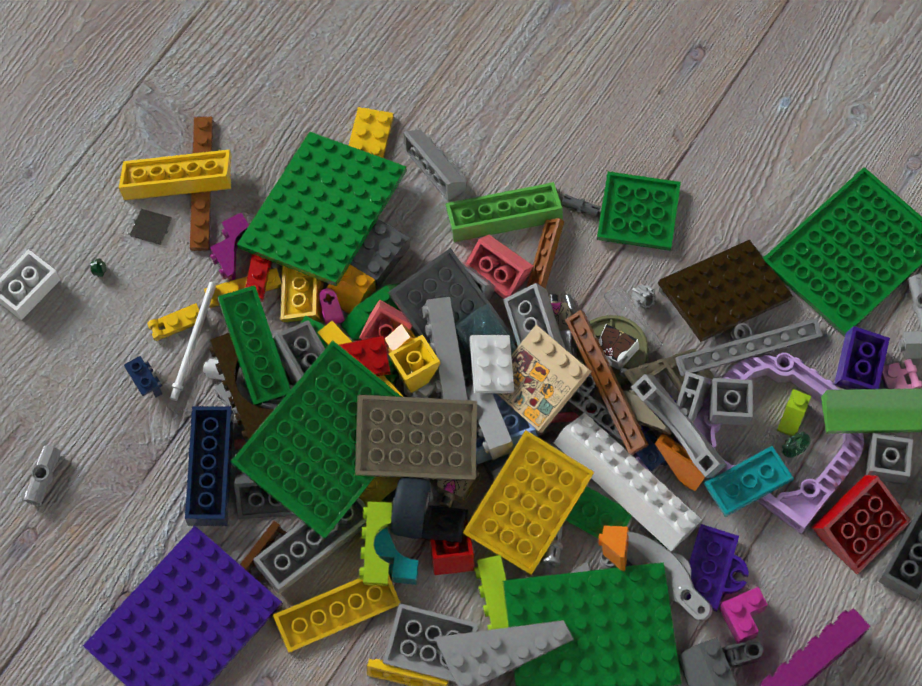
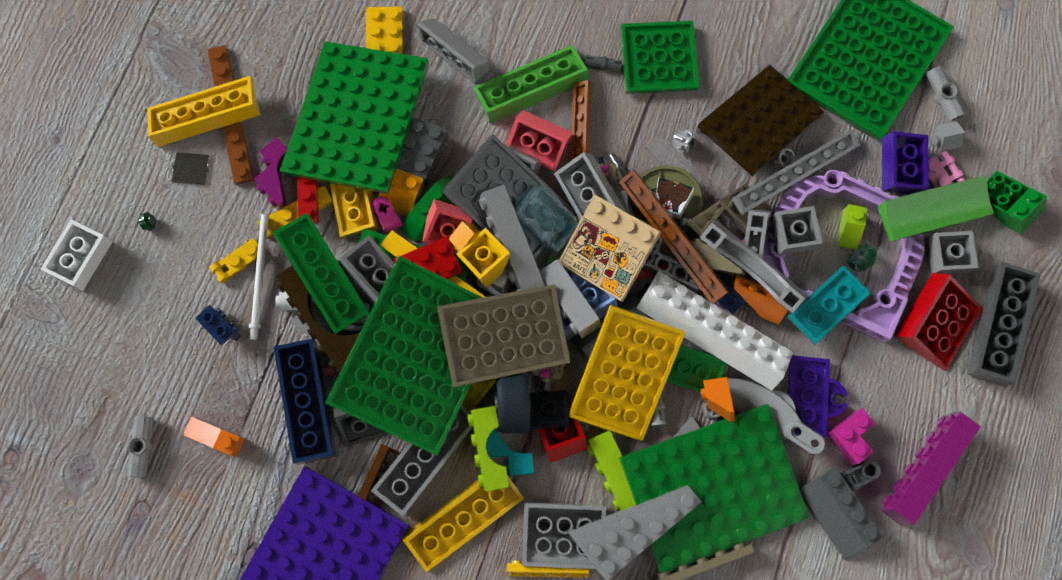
camera: 15 degrees left, 10 degrees up
white plate [470,335,514,393] -> none
none -> slope [183,417,245,457]

